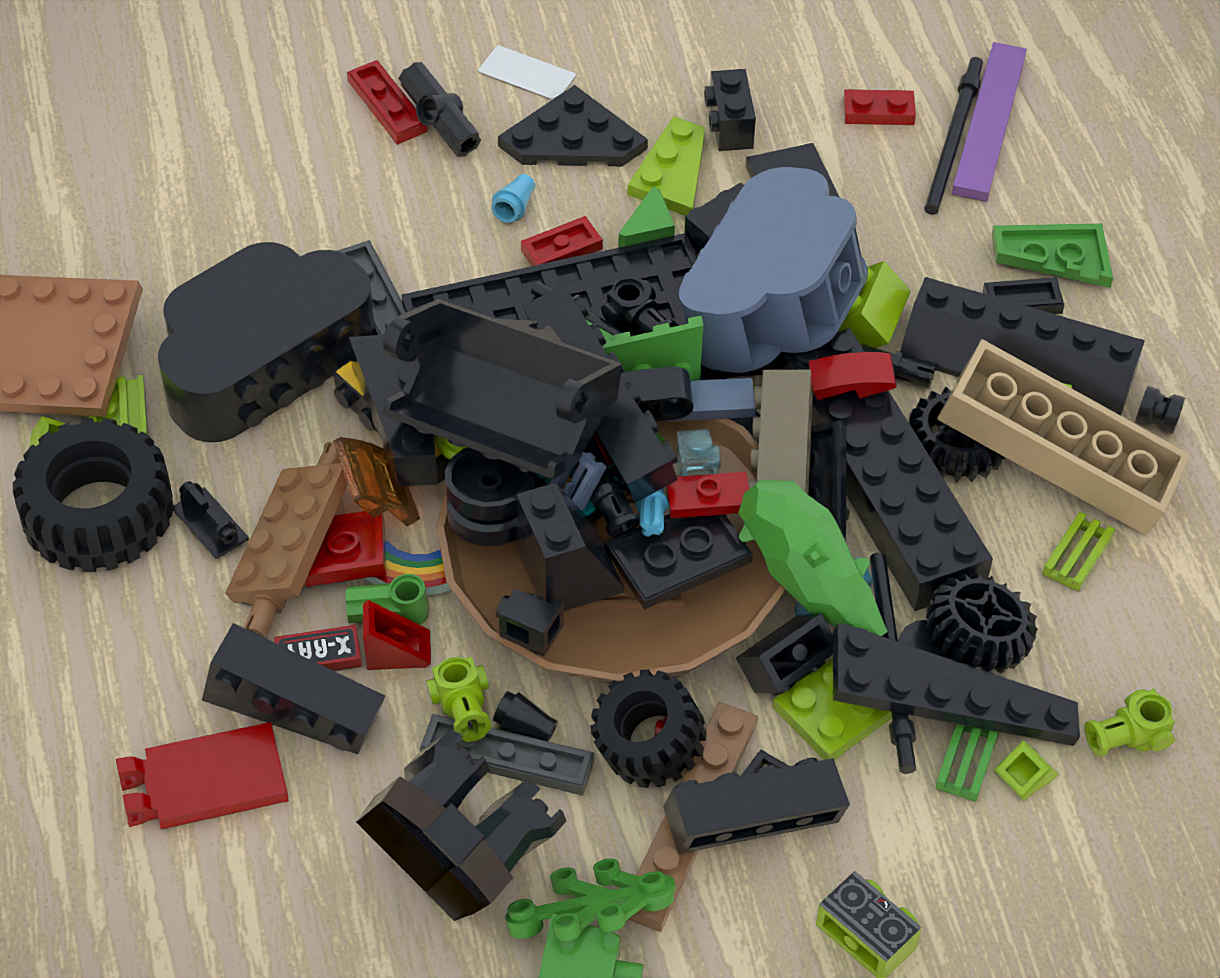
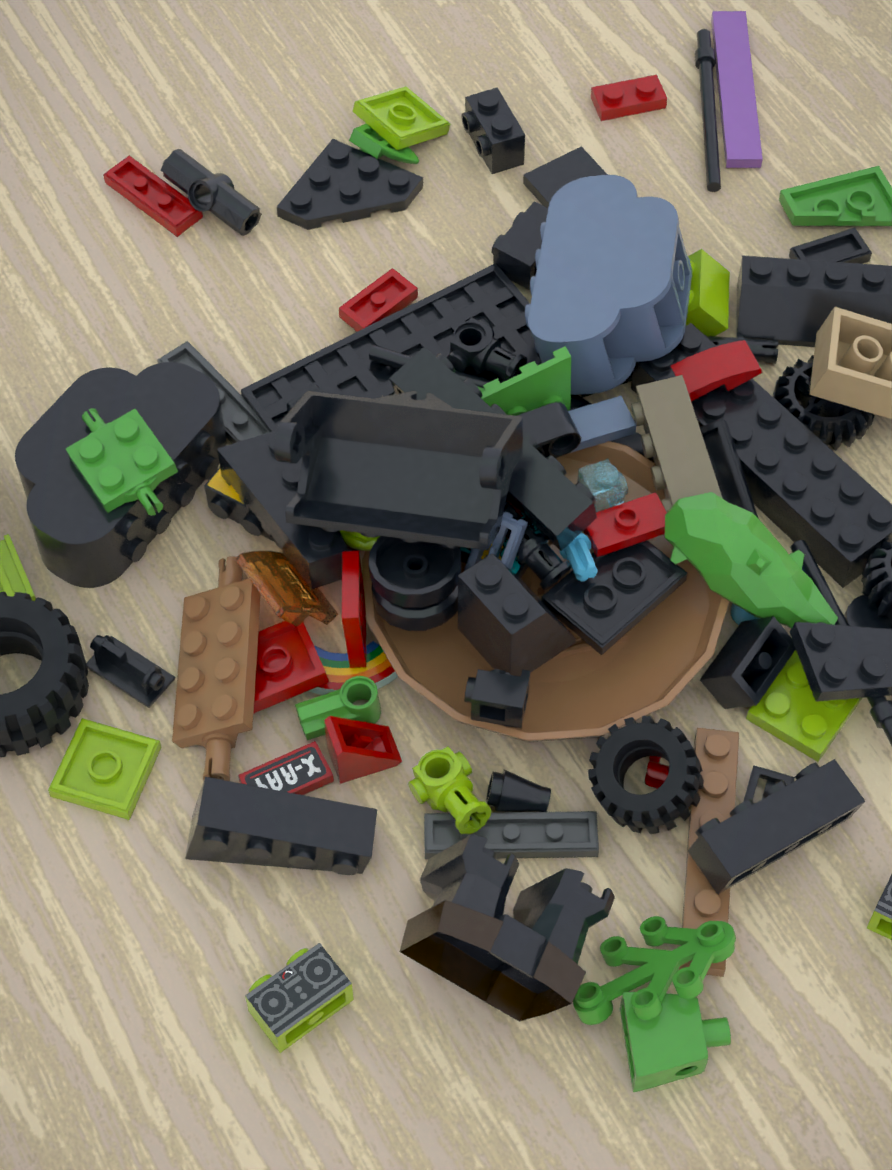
camera: 15 degrees left, 5 degrees up
red tile [116,722,289,829] -> none
white sticker [478,45,576,100] -> none
medium azure cone [491,174,535,223] -> none
bright green slope [618,187,675,247] -> none
lime wing [627,116,705,216] -> none
none -> lime tile [48,718,162,820]
none -> bright green plate [66,408,178,516]
none -> brick [245,943,354,1053]
none -> red tile [342,551,367,668]
none -> bright green plate [349,124,419,164]
none -> lime tile [352,86,451,150]

